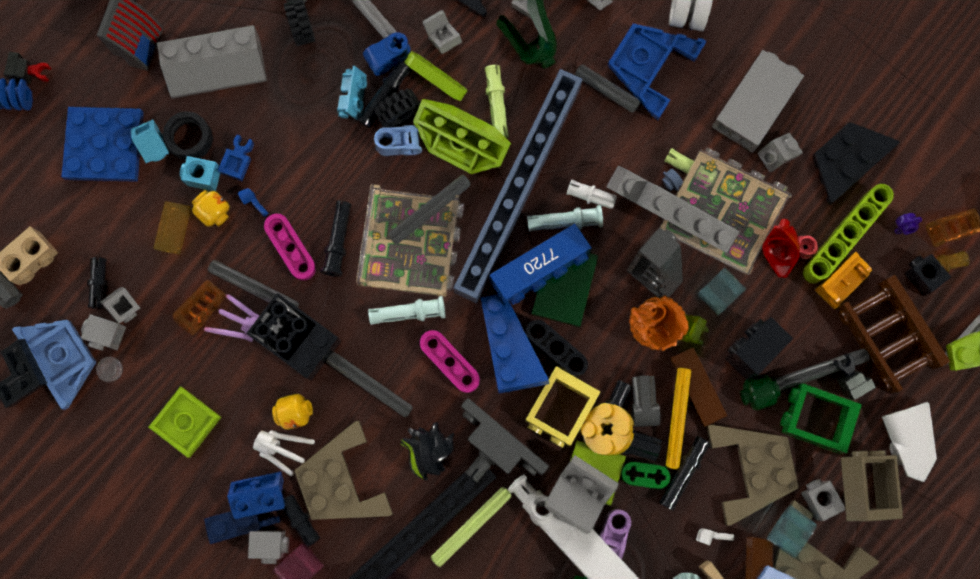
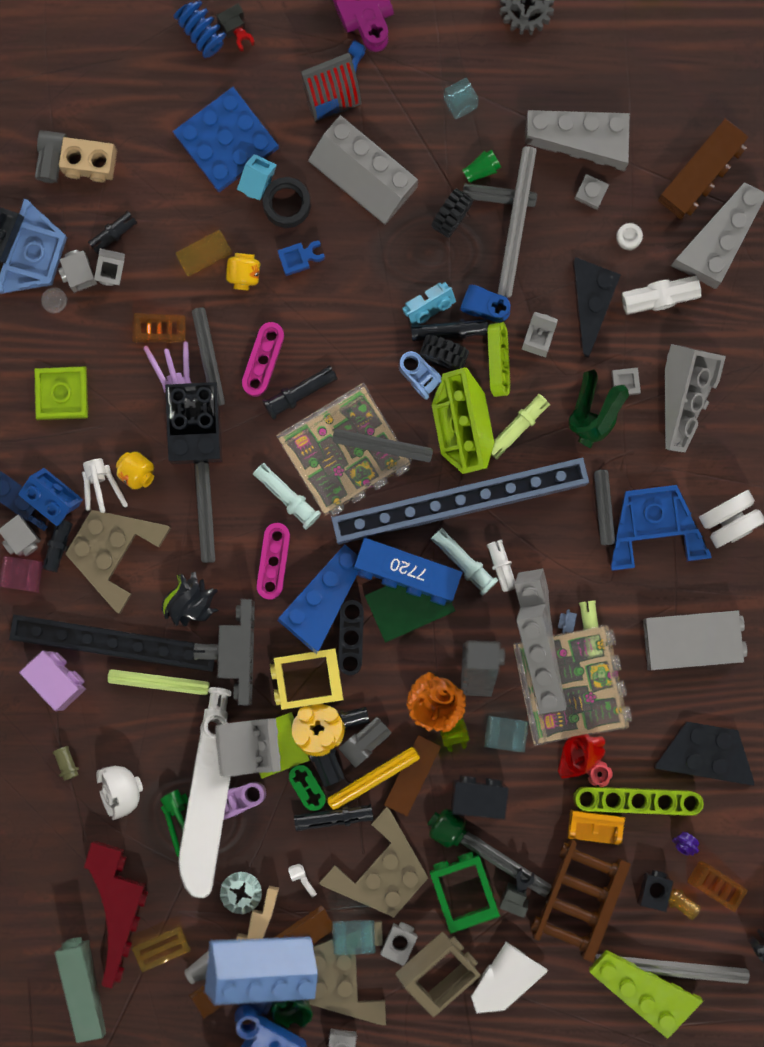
camera: 50 degrees right, 5 degrees up
medium azure brick [180,156,220,191] -> none
blue hand [238,188,269,217] -> none
light grey bracket [758,133,803,172] -> none

